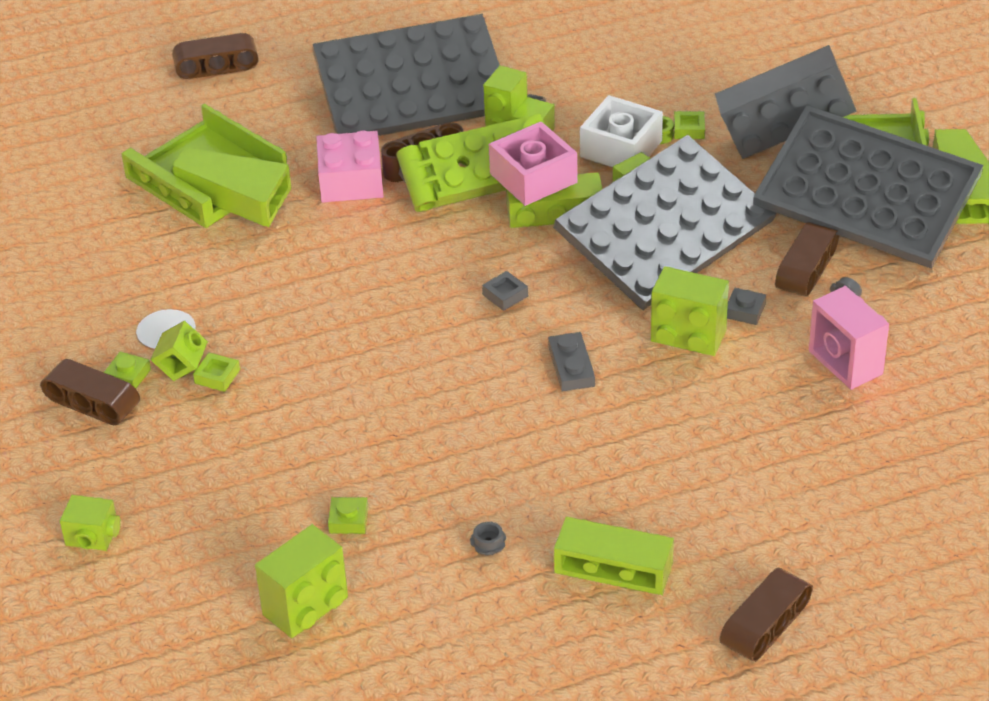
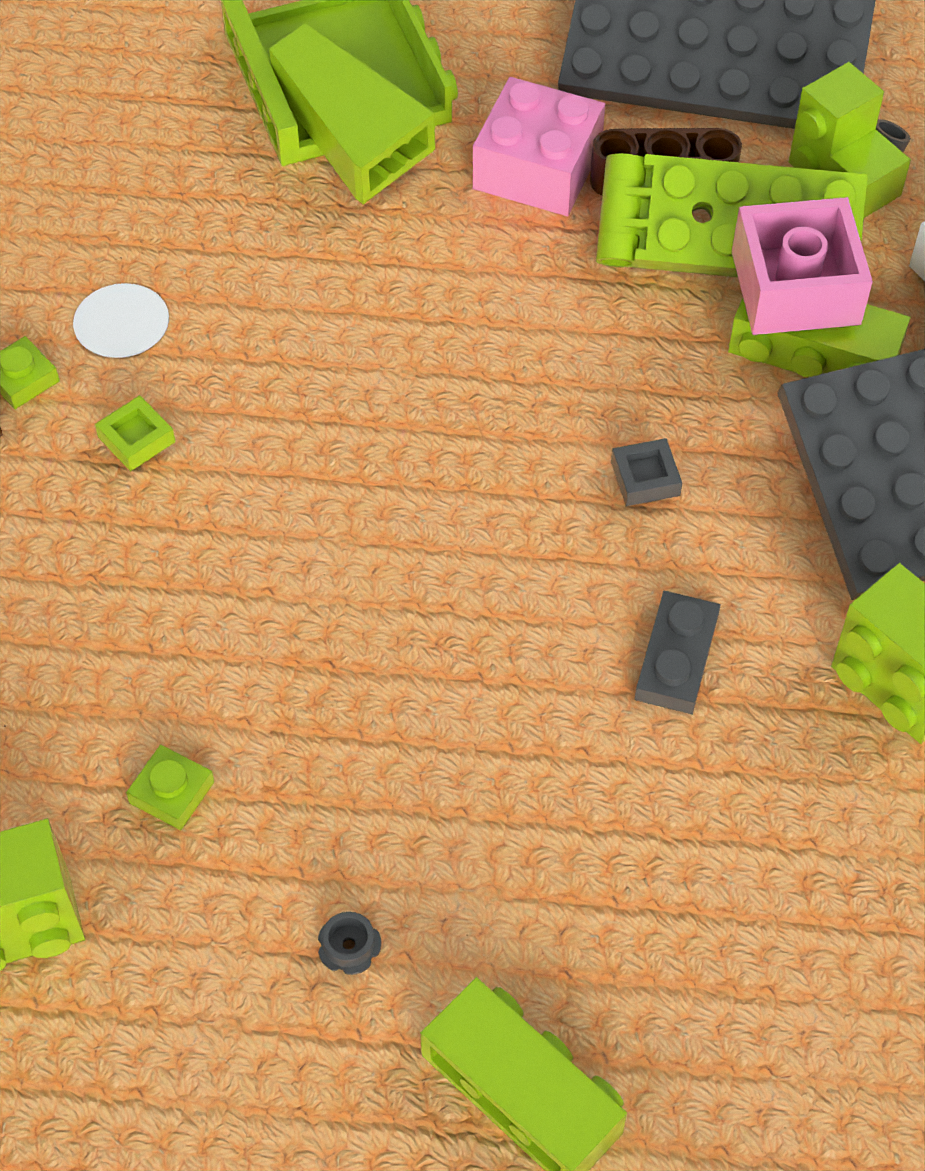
camera: 25 degrees right, 15 degrees up
lime brick [150,320,208,381] -> none

